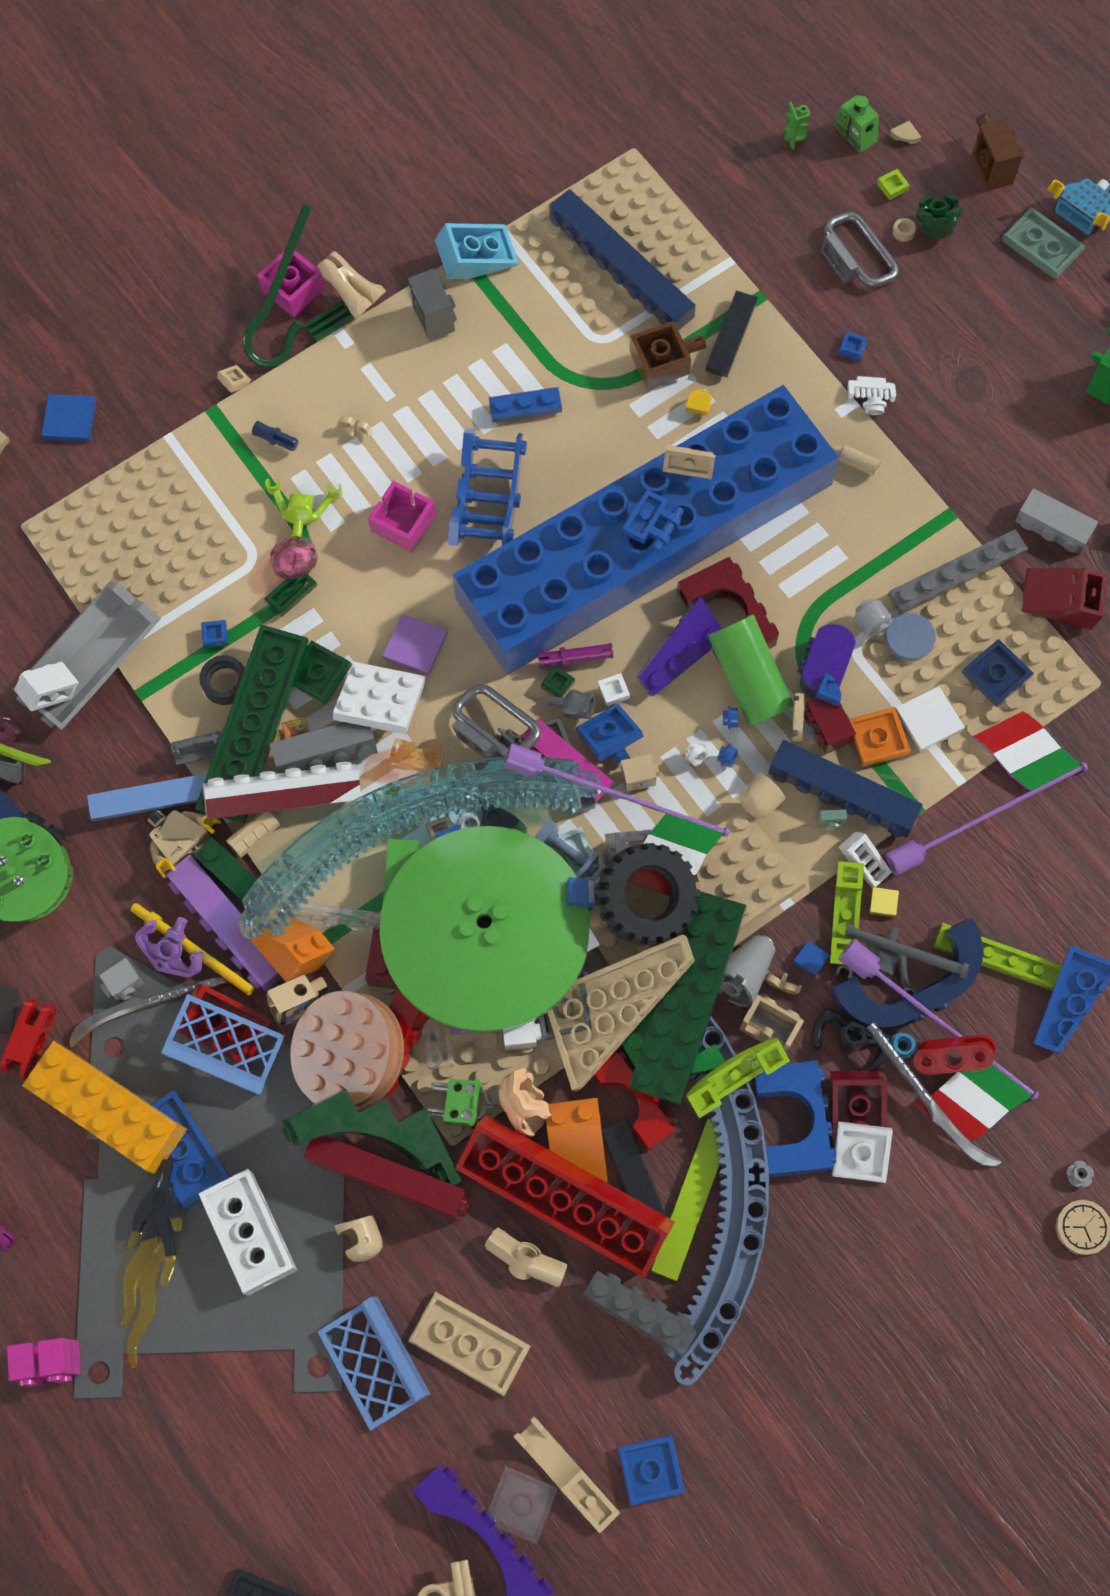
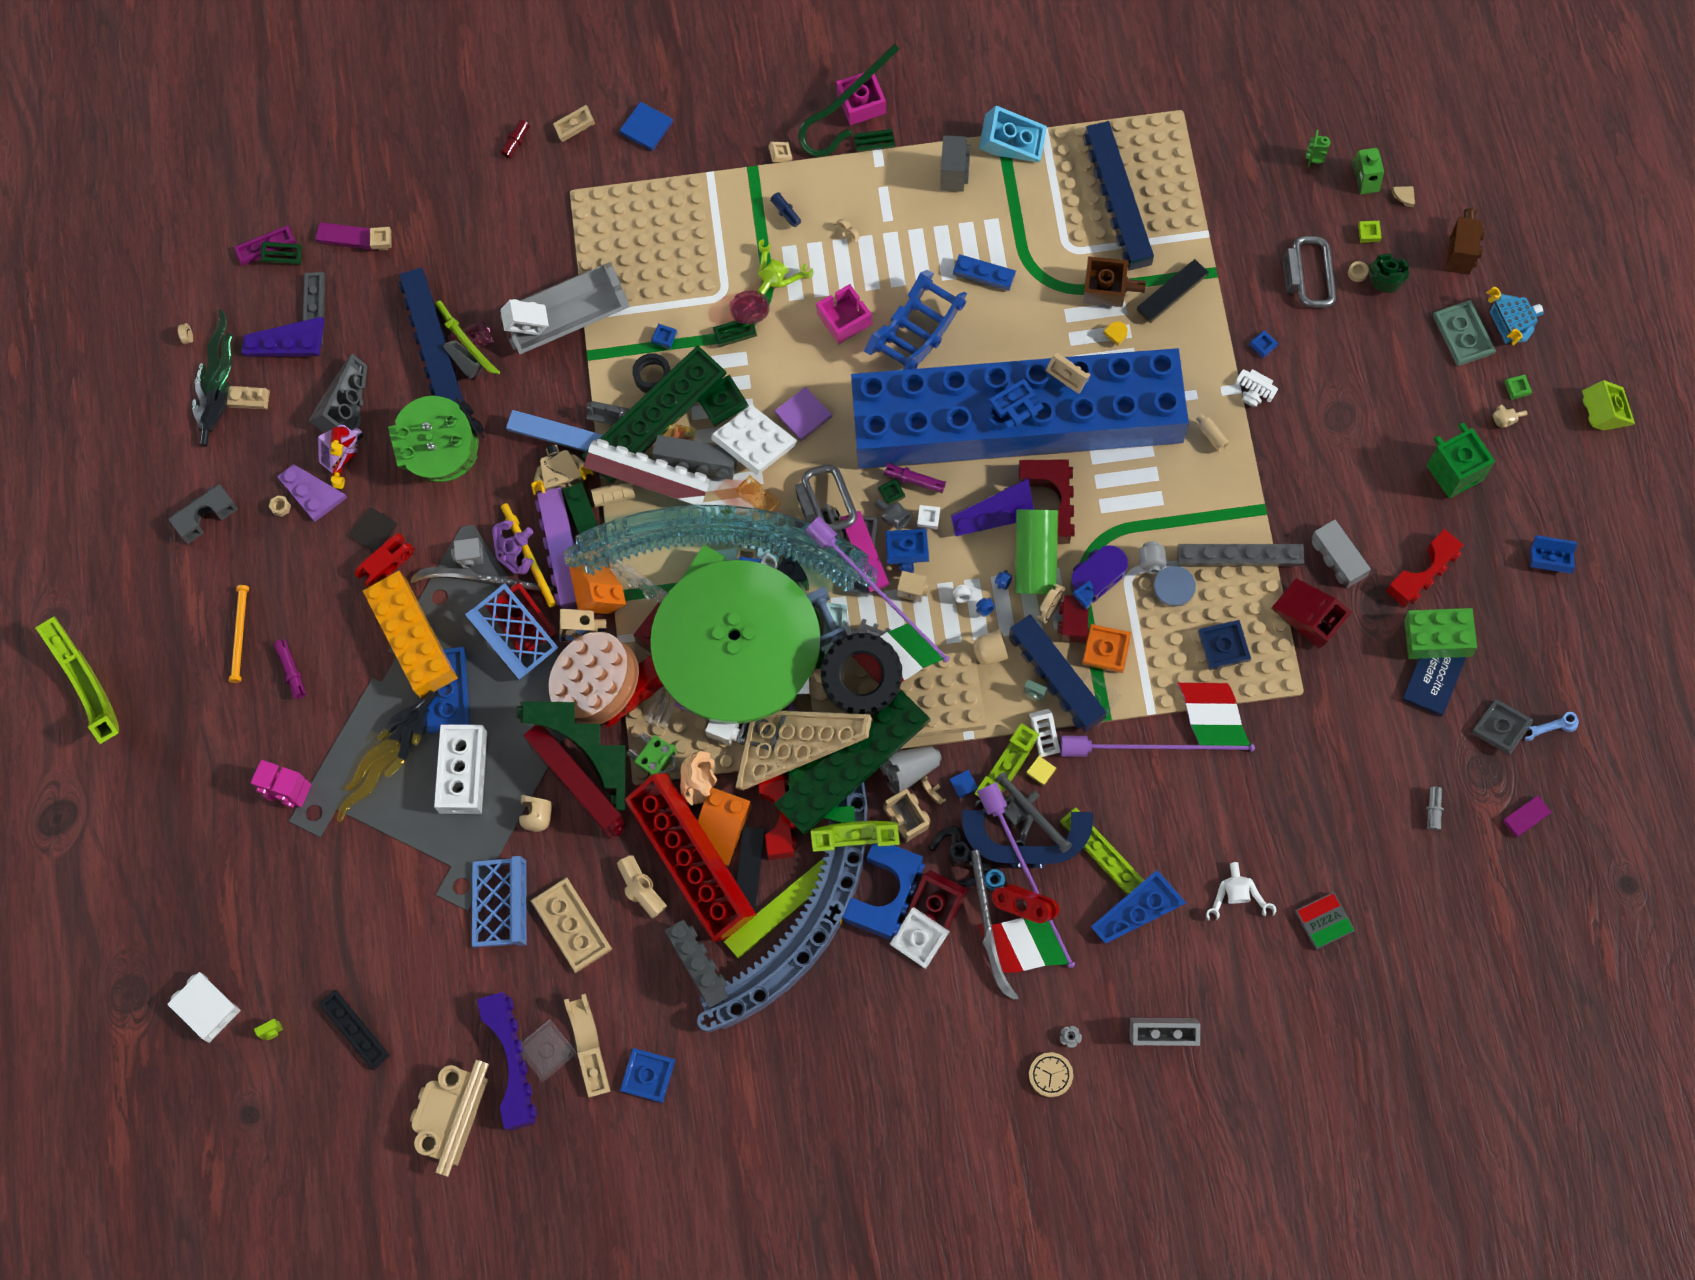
camera: 30 degrees right, 0 degrees up
tan piece [318,251,386,319] -> none
blue tile [567,877,595,907] -> none
white tile [896,686,965,752] -> none

